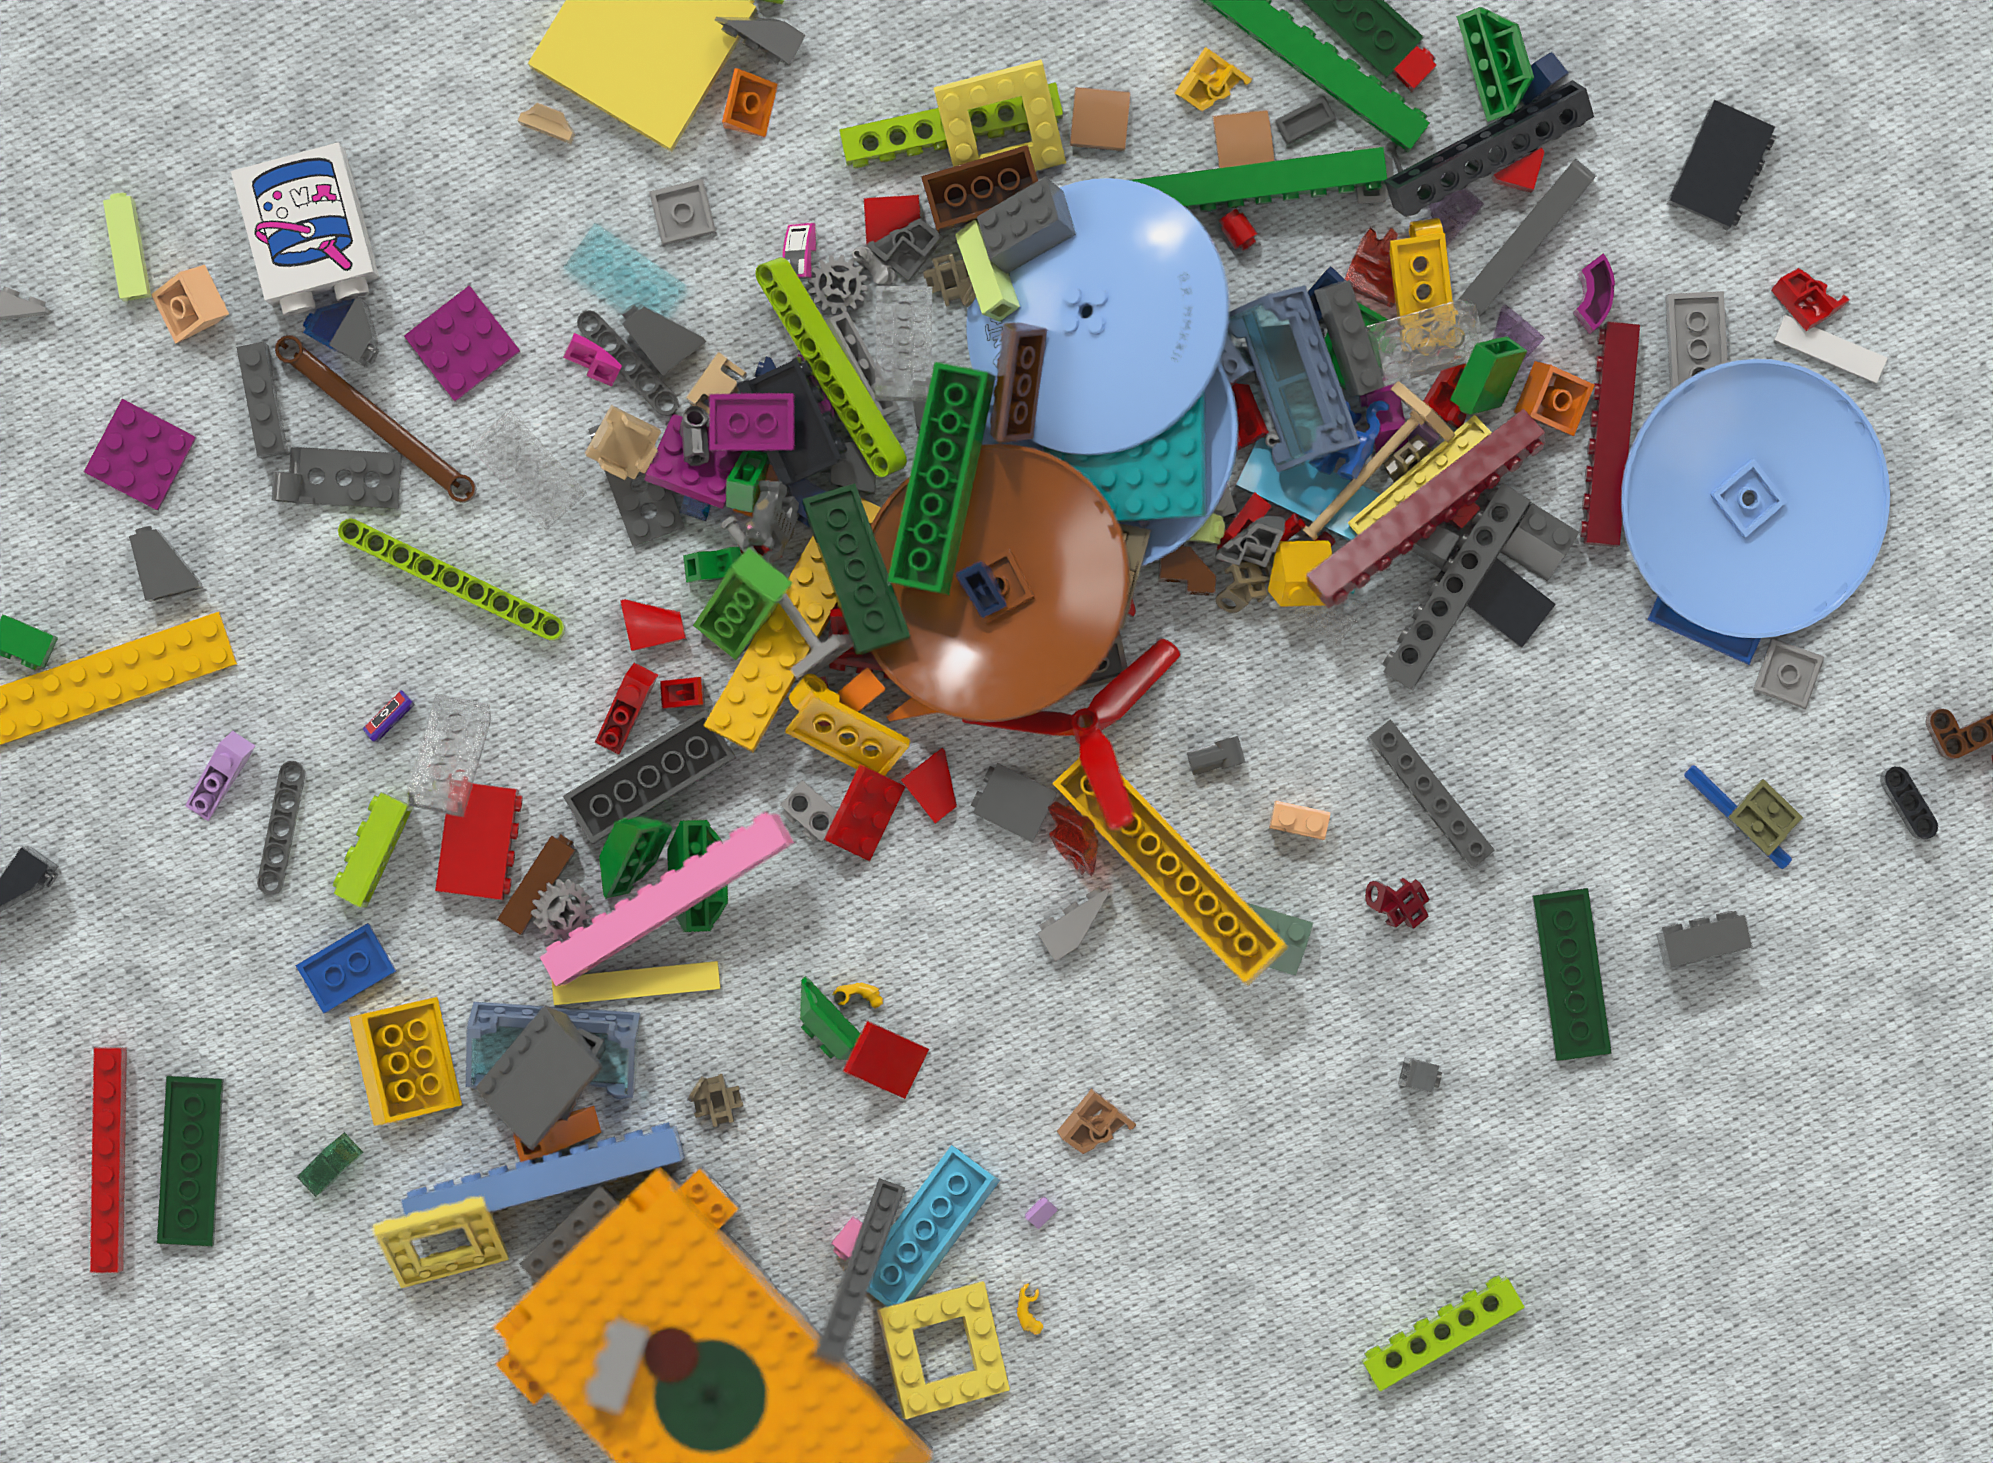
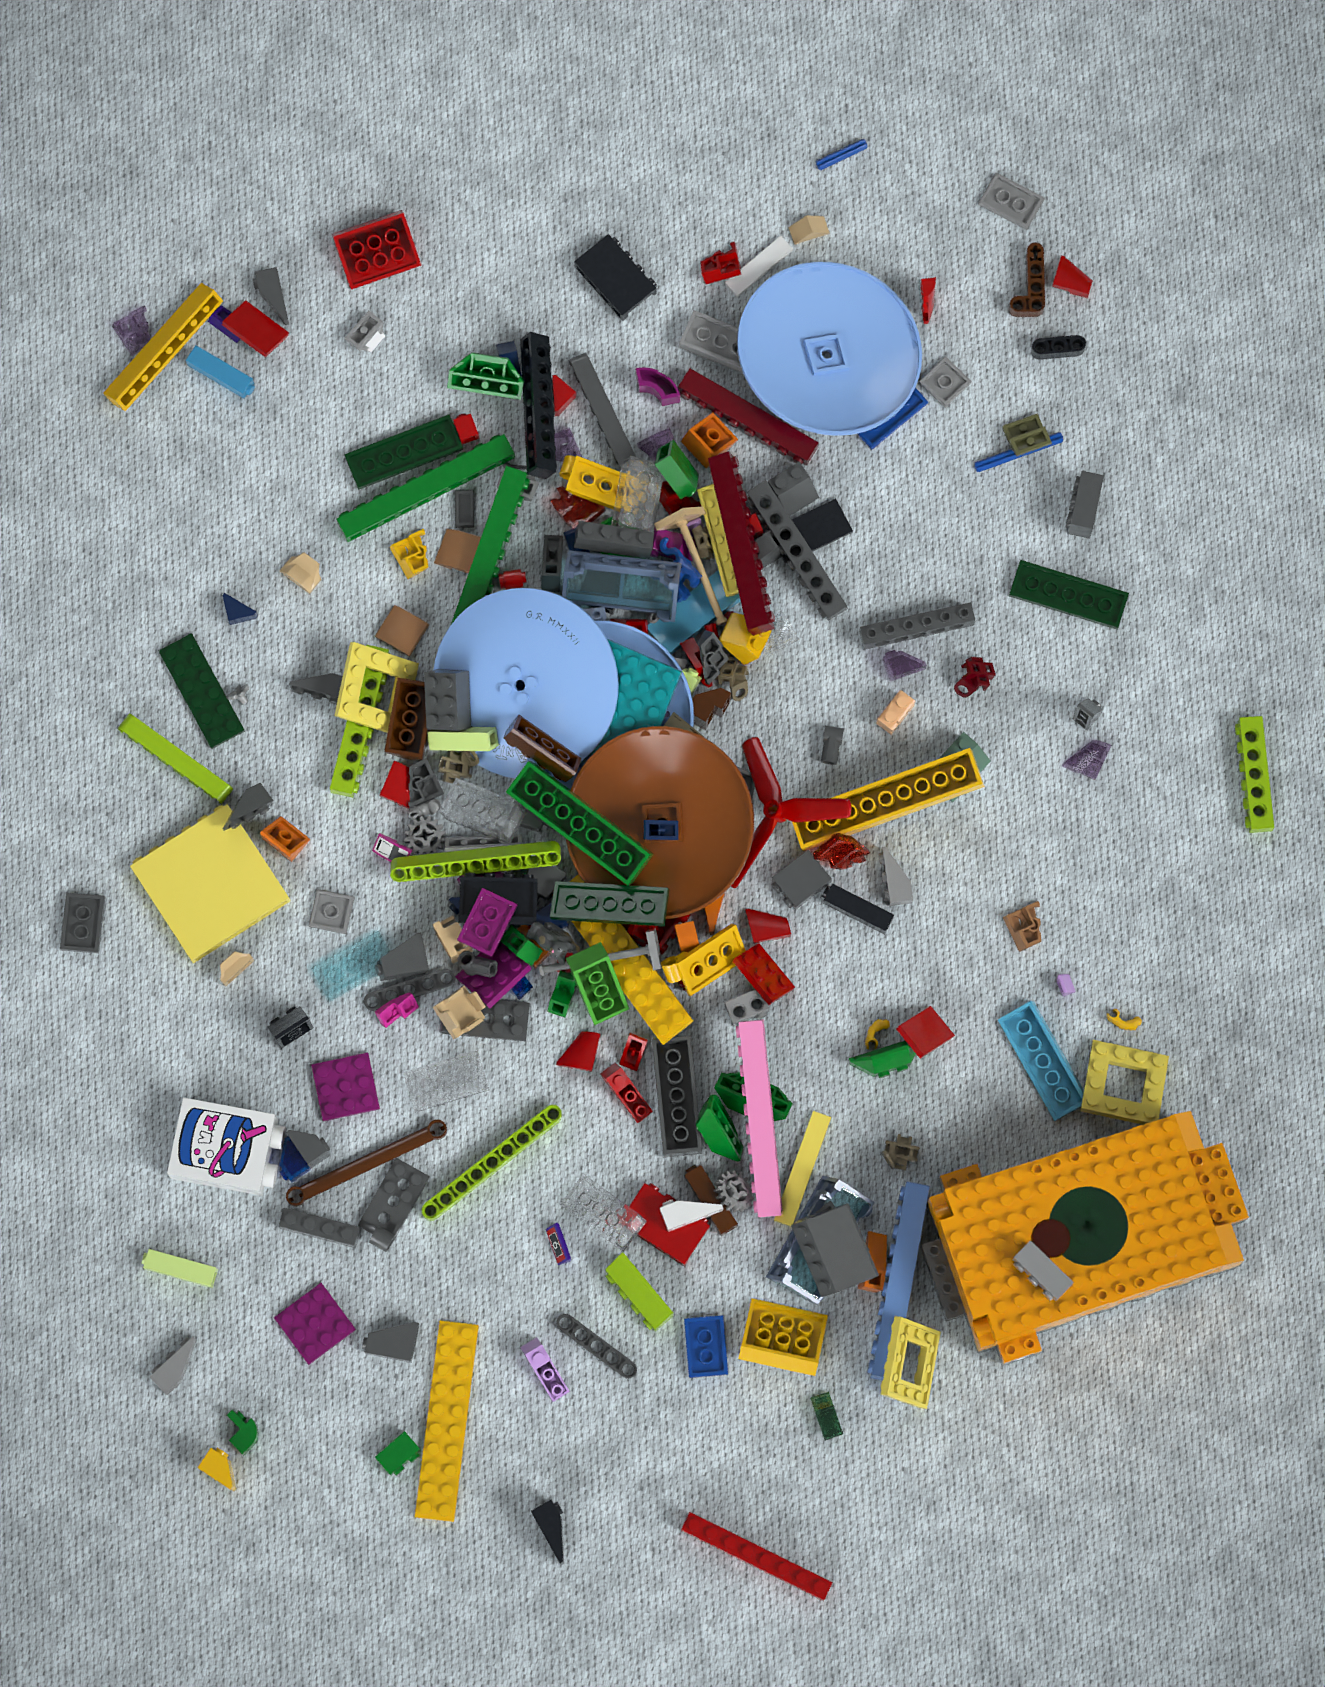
camera: 60 degrees left, 10 degrees down
light nougat slope [151,265,229,344] -> none
dark green plate [157,1076,224,1246] -> none
dark grey tile [814,1178,905,1366] -> none
bright pink brick [831,1216,862,1261] -> none
none -> black slope [268,1006,314,1049]
none -> dark grey slope [289,673,343,705]
none -> dark grey slope [541,535,563,592]
none -> white slope [660,1200,723,1232]
none -> tan slope [788,215,830,245]
none -> black brick [822,883,894,935]
none -> clear purple slope [882,650,927,682]
none -> red slope [920,277,936,324]
none -> clear purple slope [1062,740,1112,780]

